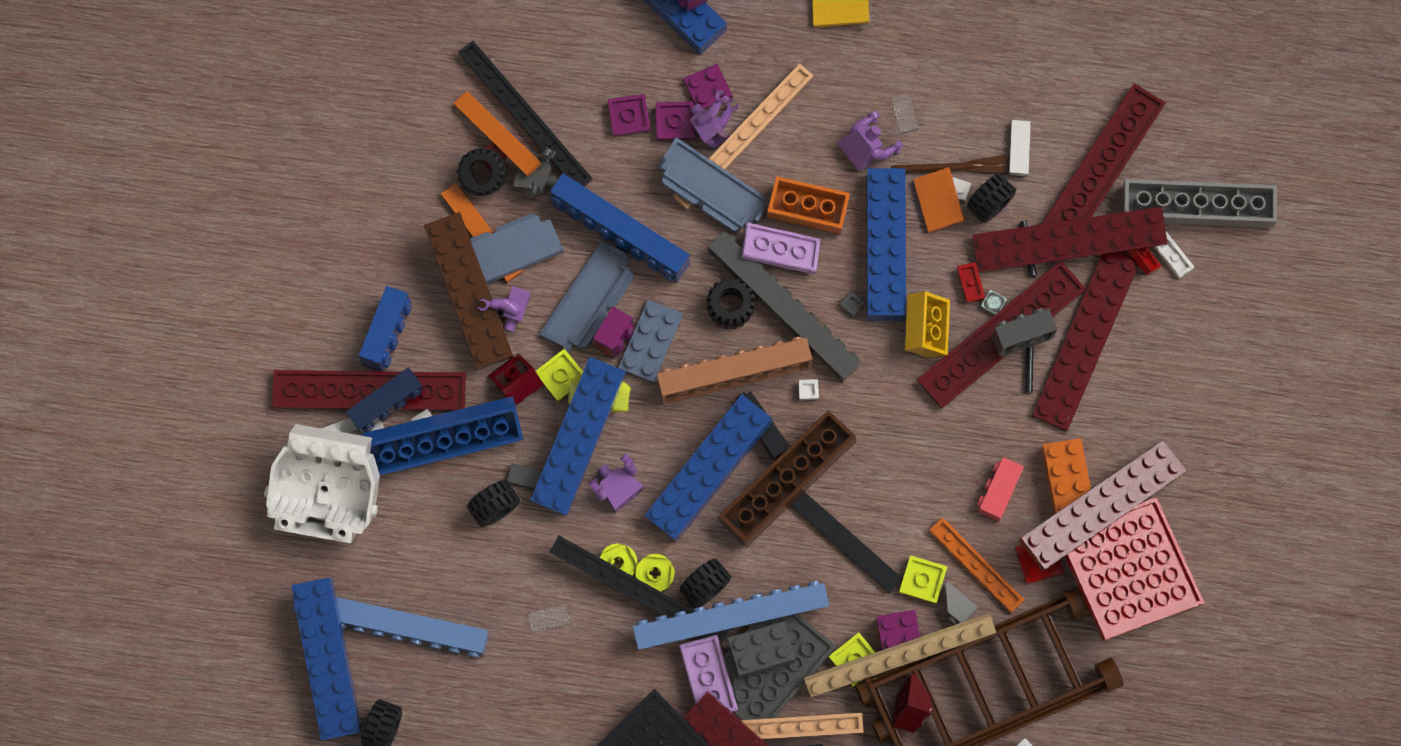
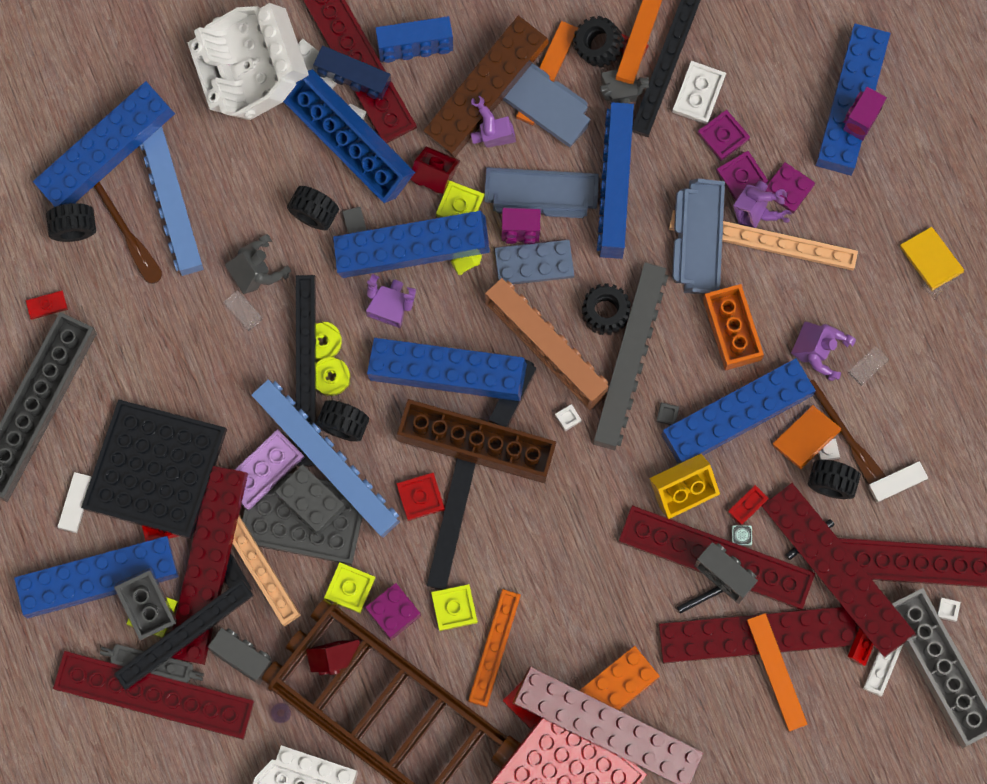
camera: 60 degrees right, 0 degrees up
lavender tile [741,223,821,275] -> none
tan plate [804,613,996,697] -> none
light grey slope [944,582,978,625] -> none
coral brick [977,457,1024,522] -> none
none -> reddish brown piece [94,182,162,284]
none -> dark grey torso [225,234,292,294]
none -> red plate [396,472,445,521]
none -> white plate [672,61,726,124]
none -> orange tile [746,613,808,732]
none -> white plate [937,598,961,622]

